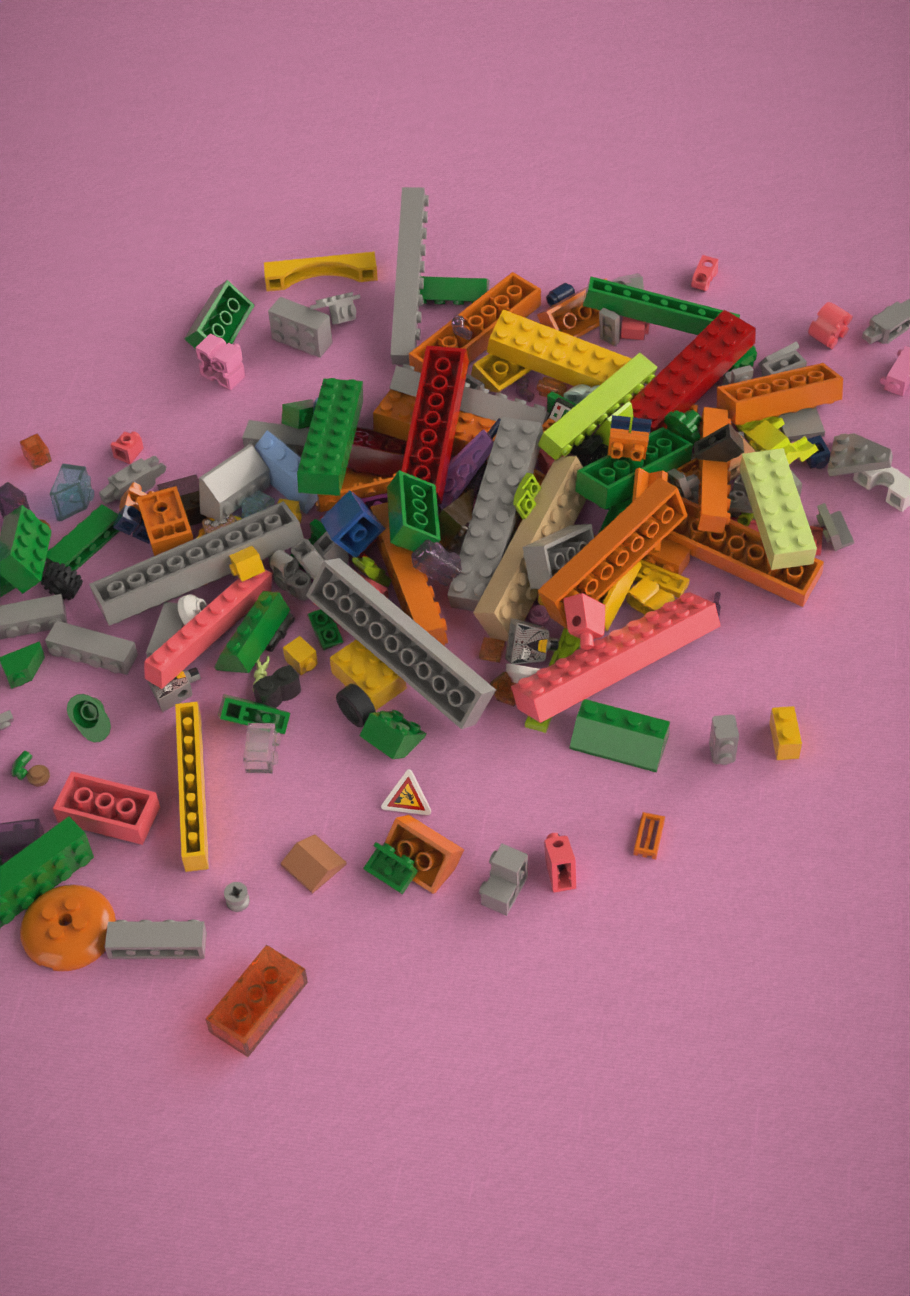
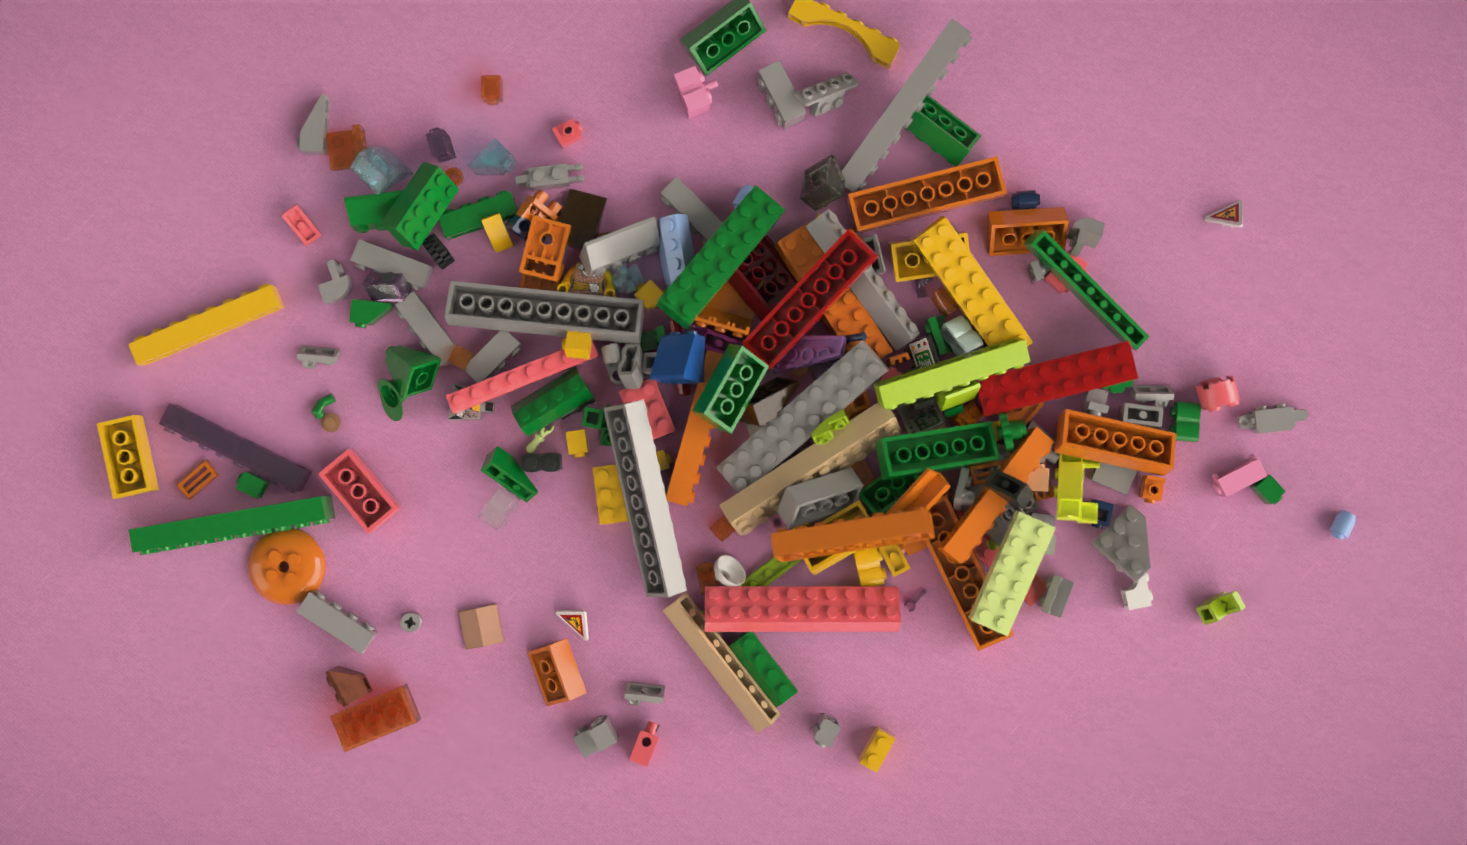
camera: 25 degrees right, 35 degrees up
yellow brick [175,701,209,872] -> none
white piece [178,594,207,625] -> none
green slope [281,399,314,429] -> none
black tyre [336,684,376,727] -> none
lime slope [352,556,392,587] -> none
green slope [359,710,427,759] -> none
green bracket [363,842,418,895] -> none
brick [411,539,462,586] -> none
arm [452,315,473,340] -> none
light grey torso [505,618,559,664] -> none
coral torso [564,593,605,650] -> none
orange hips [608,415,652,461] -> none
orange tile [633,812,665,860] -> none
coral leg [691,255,718,291] -> none
none -> copper slope [325,666,373,707]
none -> brick [363,272,411,302]
none -> green slope [385,345,441,398]
none -> clear orange plate [447,344,474,371]
none -> yellow slope [481,212,514,253]
none -> green brick [581,407,605,430]
none -> light grey hinge [624,682,665,706]
none -> tan brick [663,593,781,733]
none -> clear smoke slope [800,154,845,211]
none -> orange brick [1139,475,1166,504]
none -> green brick [1168,402,1201,442]
none -> piece [1204,200,1243,228]

